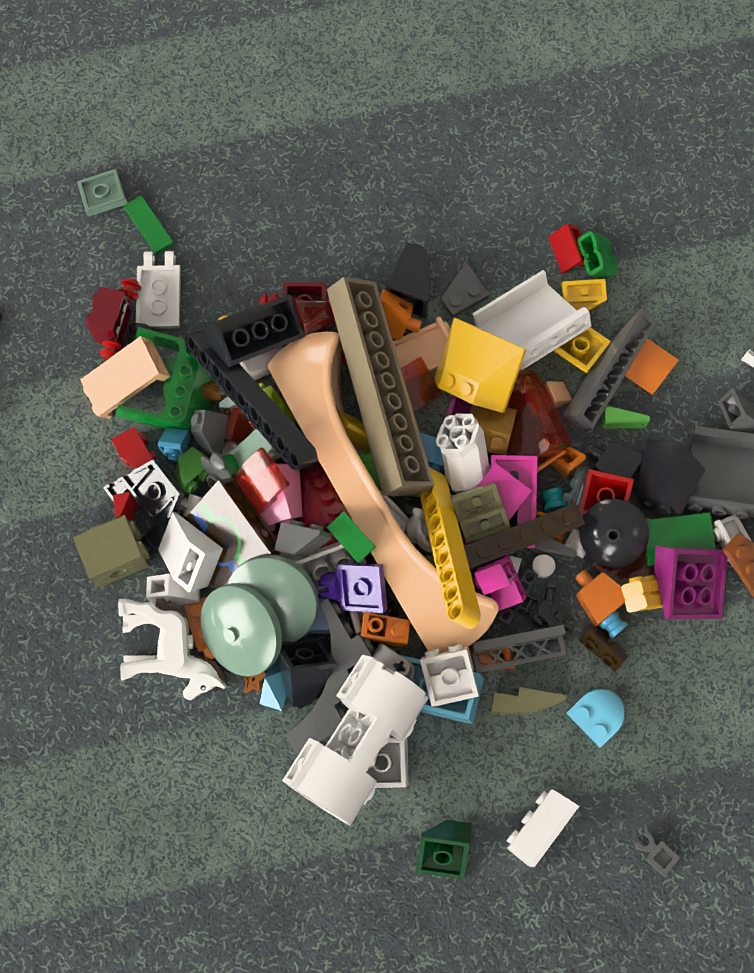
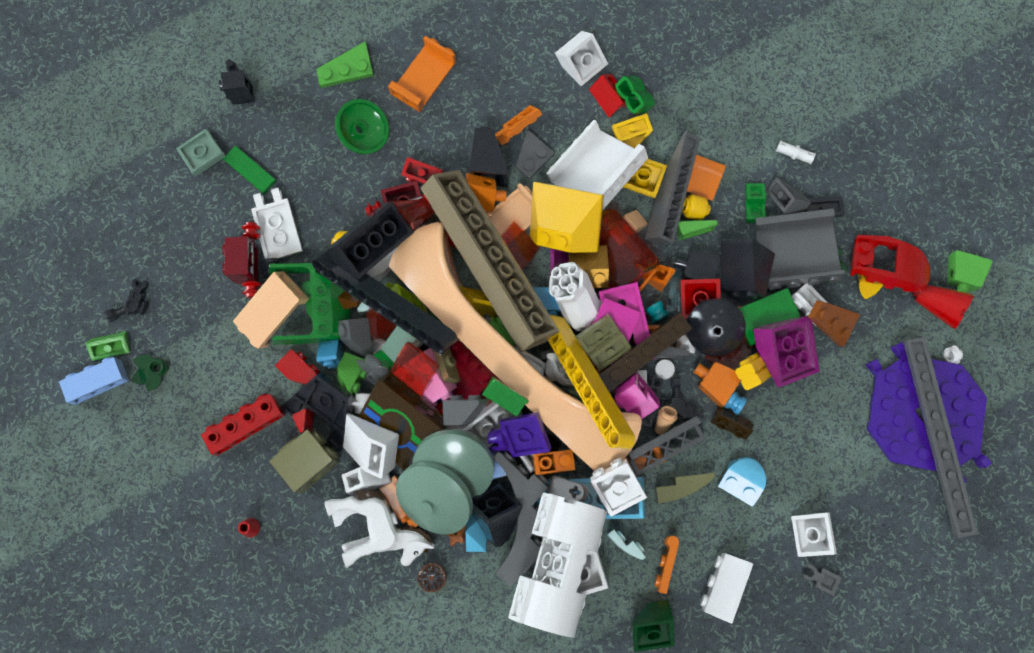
camera: 15 degrees left, 5 degrees up
none -> red brick [200,393,285,456]
none -> black brick [219,59,255,105]
none -> red cone [238,518,260,538]
none -> bright green wing [316,41,374,88]
none -> green dish [335,99,389,155]
none -> orange panel [388,36,456,112]
none -> red brick [401,157,445,185]
none -> reddish brown wheel [418,563,447,592]
none -> olive plate [433,348,461,384]
none -> orange hinge [495,105,542,145]
none -> white slope [555,31,608,86]
none -> light aqua slope [606,529,646,560]
none -> orange plate [654,536,679,594]
none -> light nougat cone [655,406,677,435]
none -> yellow head [682,194,711,221]
none -> green slope [745,183,766,223]
none -> white slope [791,512,837,557]

